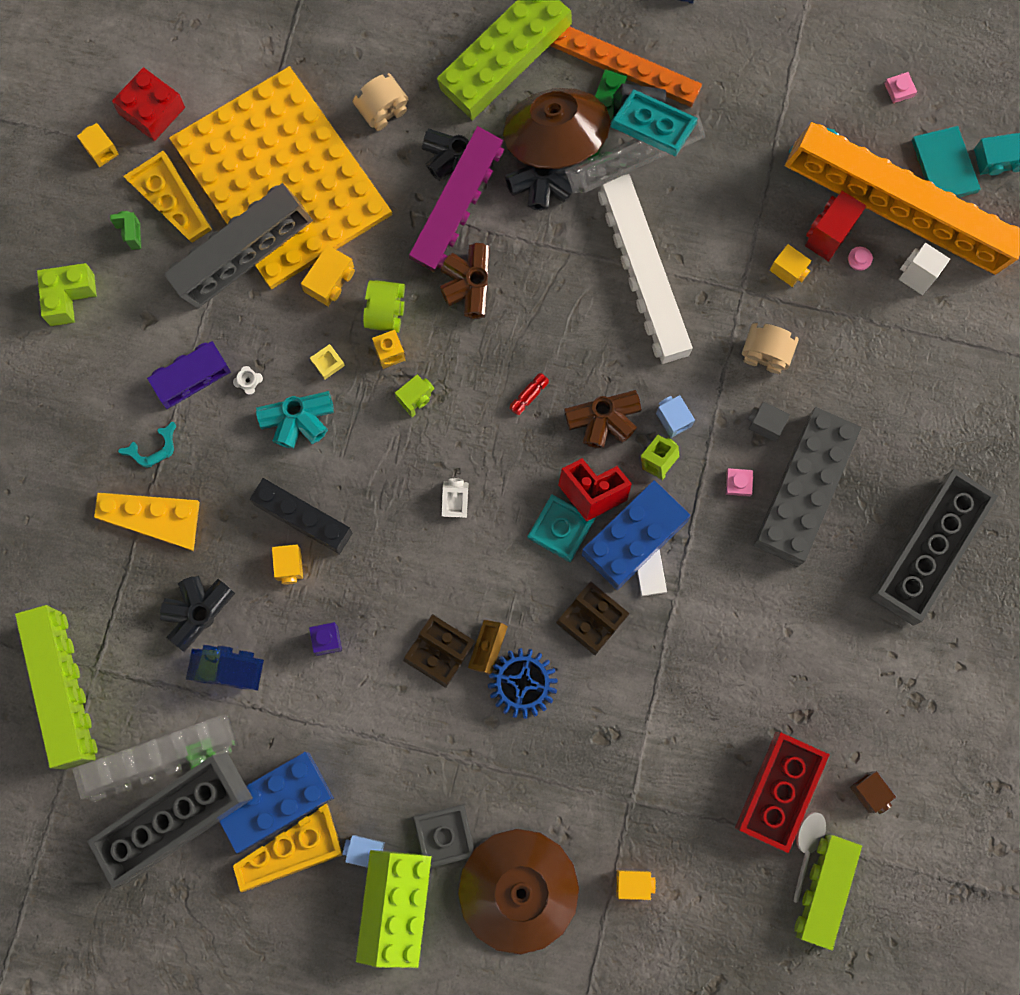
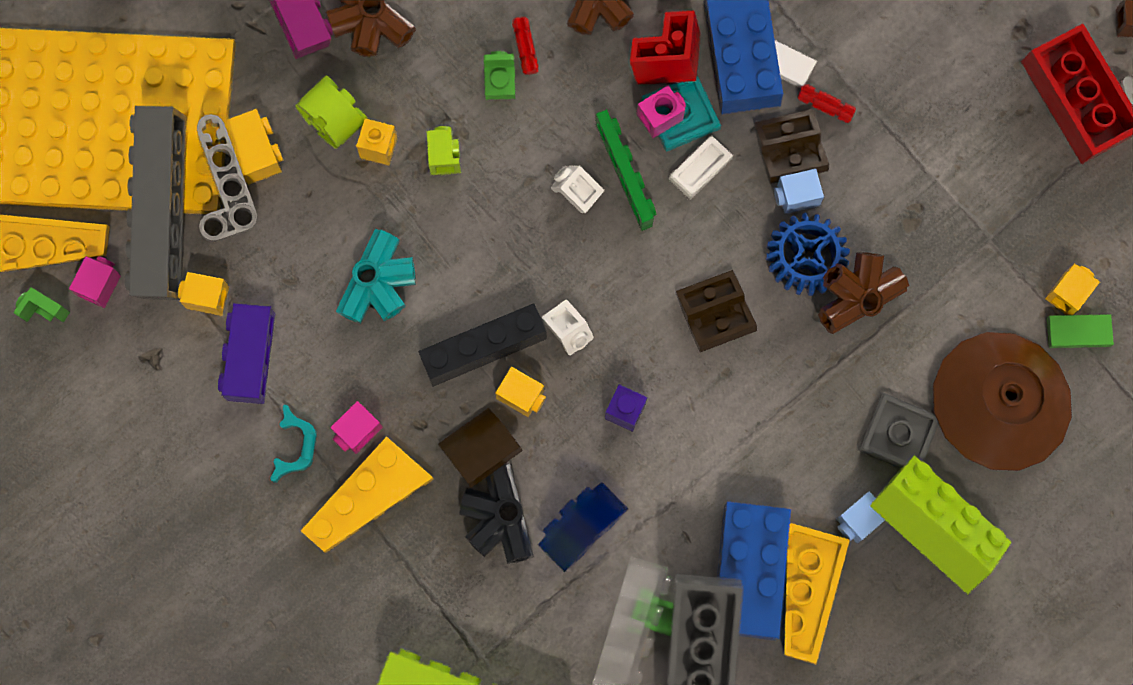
camera: 50 degrees left, 0 degrees up
lime brick [37,263,97,326] -> none
white plate [233,366,263,395] -> none
light yellow plate [310,344,345,379] -> none
pearl gold plate [468,620,508,674] -> none
none -> dark pink brick [69,256,121,308]
none -> yellow brick [178,272,229,316]
none -> light grey beam [197,114,257,242]
none -> dark pink brick [330,401,383,454]
none -> dark brown slope [438,408,522,488]
none -> bright green bracket [484,51,515,100]
none -> white bracket [542,299,594,355]
none -> green plate [595,110,657,231]
none -> dark pink brick [637,85,686,138]
none -> white tile [669,135,733,200]
none -> light blue brick [774,169,824,214]
none -> red axle [798,84,856,123]
none -> reddish brown piece [818,252,909,334]
none -> bright green tile [1047,314,1114,348]

